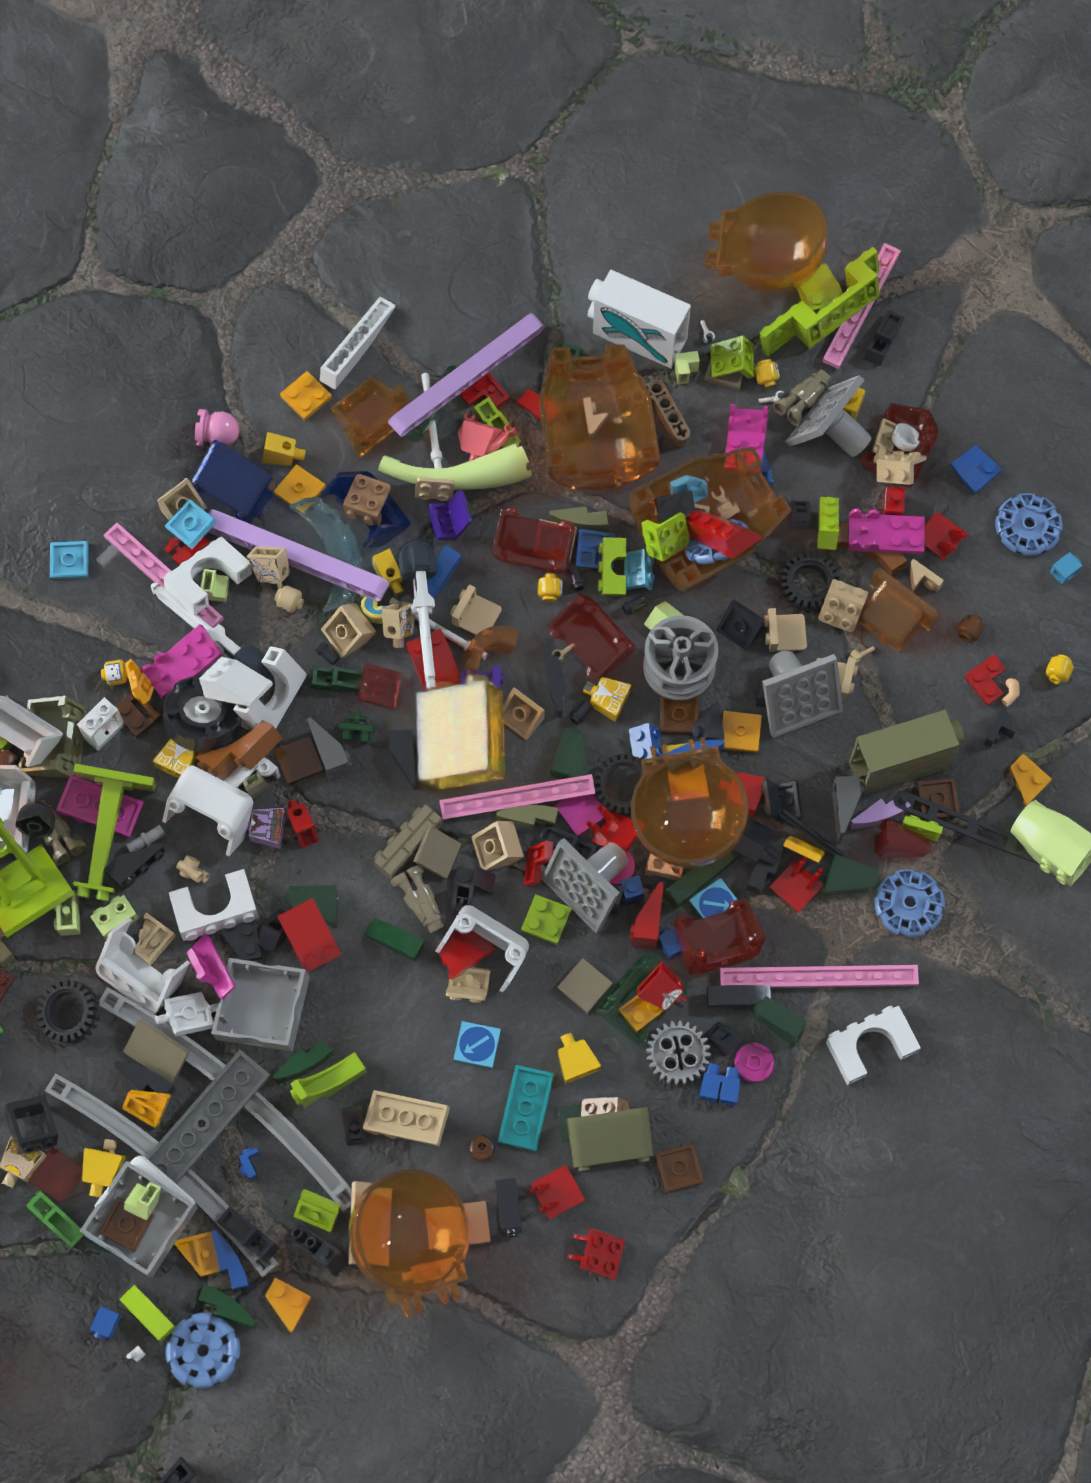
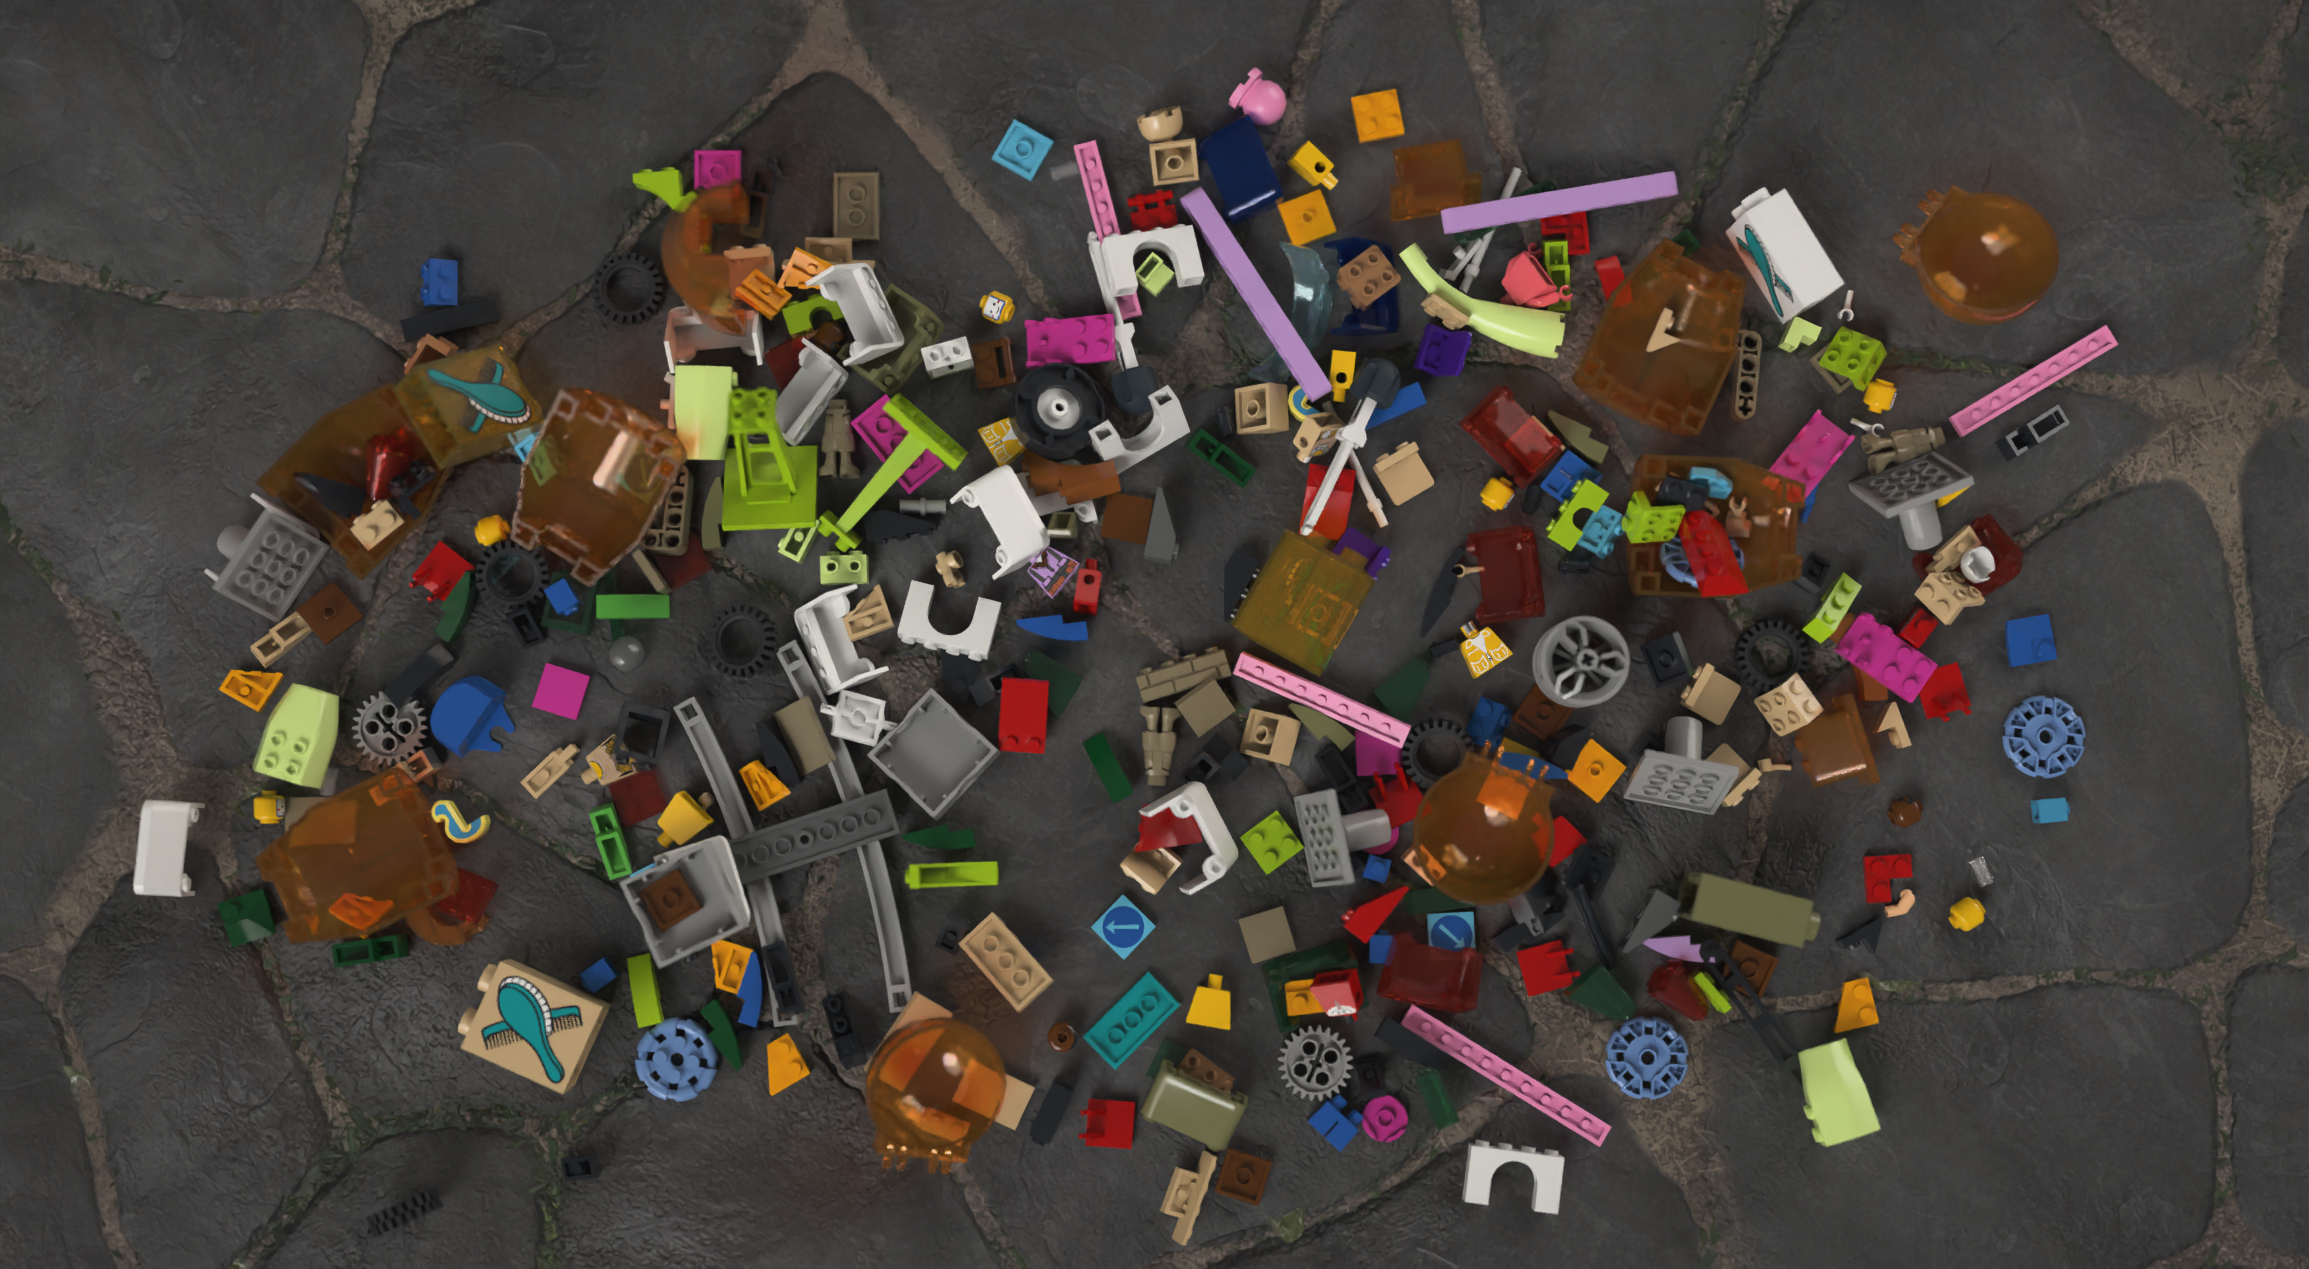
camera: 30 degrees right, 15 degrees up
black cylinder [15,801,55,838] -> none
yellowish green piece [124,1182,161,1220] -> none
light orange wing [125,659,154,704] -> none
white hand [127,1346,146,1362] -> none
medium azure tile [165,499,217,549] -> none
dark pink bracket [186,934,236,999] -> none
white slope [199,657,273,707] -> none
blue bracket [239,1147,261,1181] -> none
tan torso [247,546,290,590] -> none
tan head [274,585,304,613] -> none
lime plate [294,1189,341,1233] -> none
white slope [320,297,395,389] -> none
dark green hips [338,710,375,742] -> none
clear red plate [358,663,402,710] -> none
clear orange arch [464,626,519,678] -> none
tan slope [496,687,544,740] -> none
red plate [524,841,554,887] -> none
red plate [567,1228,625,1280] -> none
yellowish green piece [644,601,683,630] -> none
lime bracket [760,247,880,357] -> none
yellow tile [783,835,825,863] -> none
lime slope [792,263,843,314] -> none
none -> tan brick [458,959,612,1094]
none -> blue slope [1016,615,1088,642]
none -> tan cylinder [1136,106,1183,143]
none -> tan bracket [1160,1151,1217,1246]
none -> white piece [1439,237,1483,281]
none -> clear pin [1969,856,1994,887]

